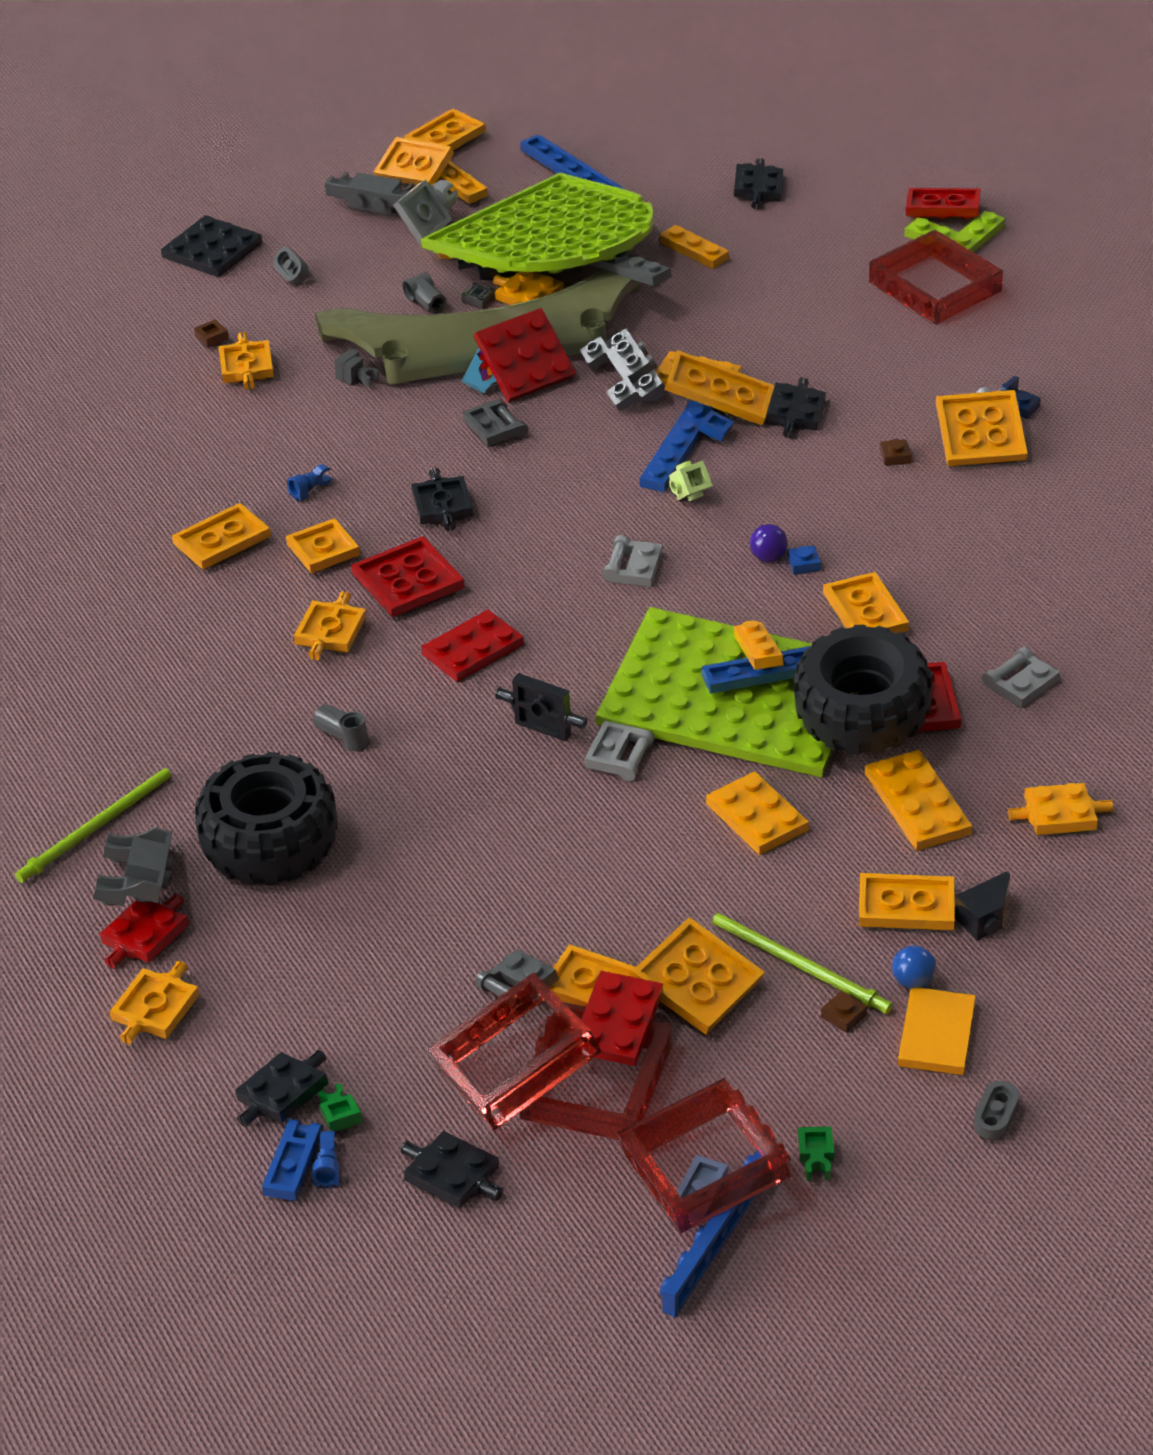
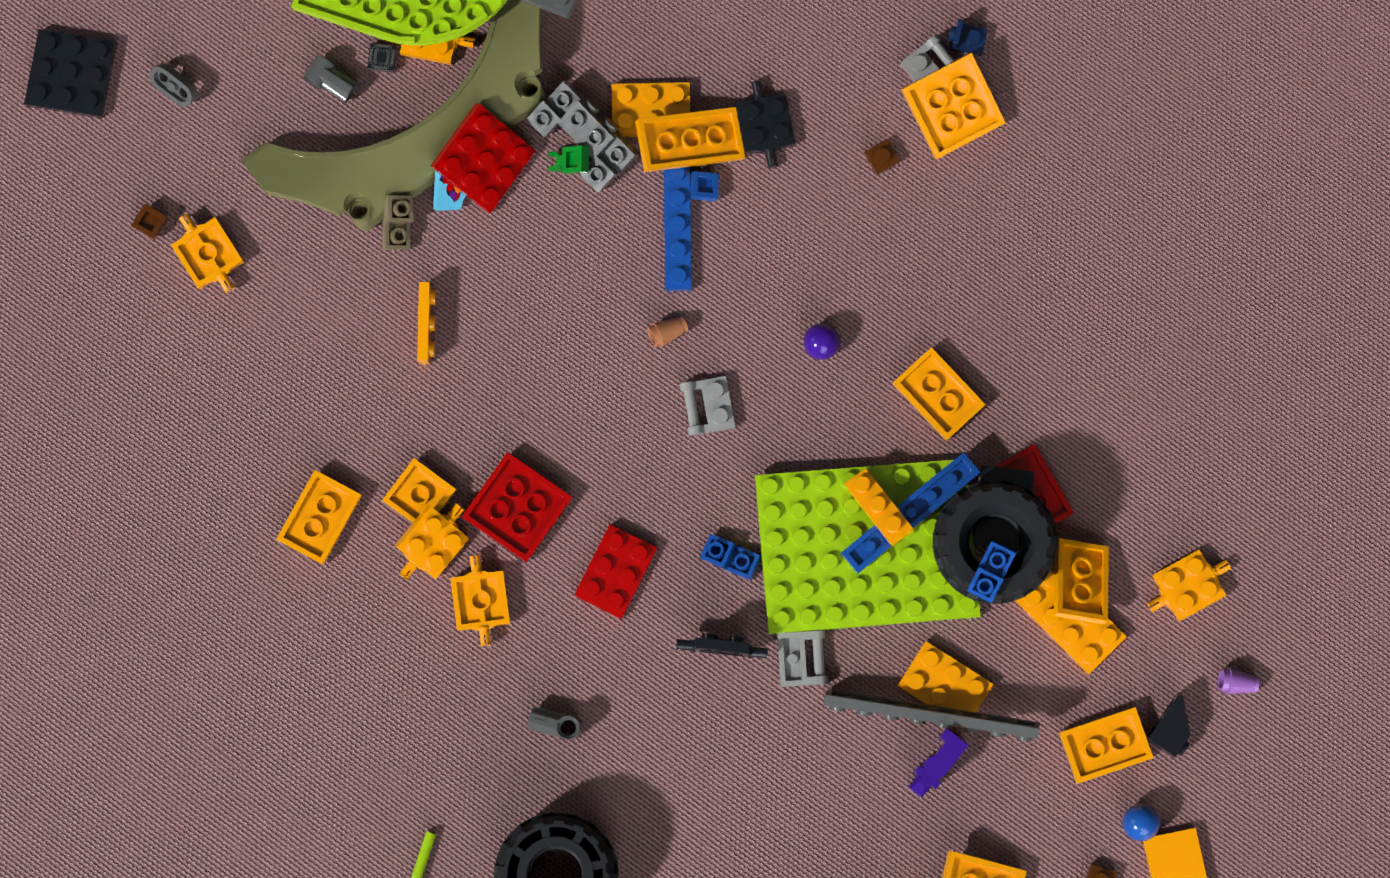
camera: 25 degrees left, 40 degrees up
blue piece [287,464,333,501] -> none
dark grey piece [335,348,379,386] -> none
black plate [411,467,474,531] -> none
dark grey plate [462,399,529,446] -> none
yellowish green brick [669,461,713,501] -> none
lime bar [712,913,893,1014] -> none
blue plate [787,545,821,575] -> none
light grey plate [982,647,1060,708] -> none
none -> dark tan slope [382,195,413,250]
none -> light orange plate [394,504,469,580]
none -> light orange plate [417,282,436,364]
none -> green plate [548,145,589,174]
none -> nougat cone [647,317,688,347]
none -> blue slope [700,534,761,581]
none -> dark grey plate [824,689,1040,741]
none -> dark purple hips [908,729,968,797]
none -> blue slope [967,540,1016,603]
none -> light orange plate [1054,538,1109,624]
none -> medium lavender cone [1217,668,1260,694]

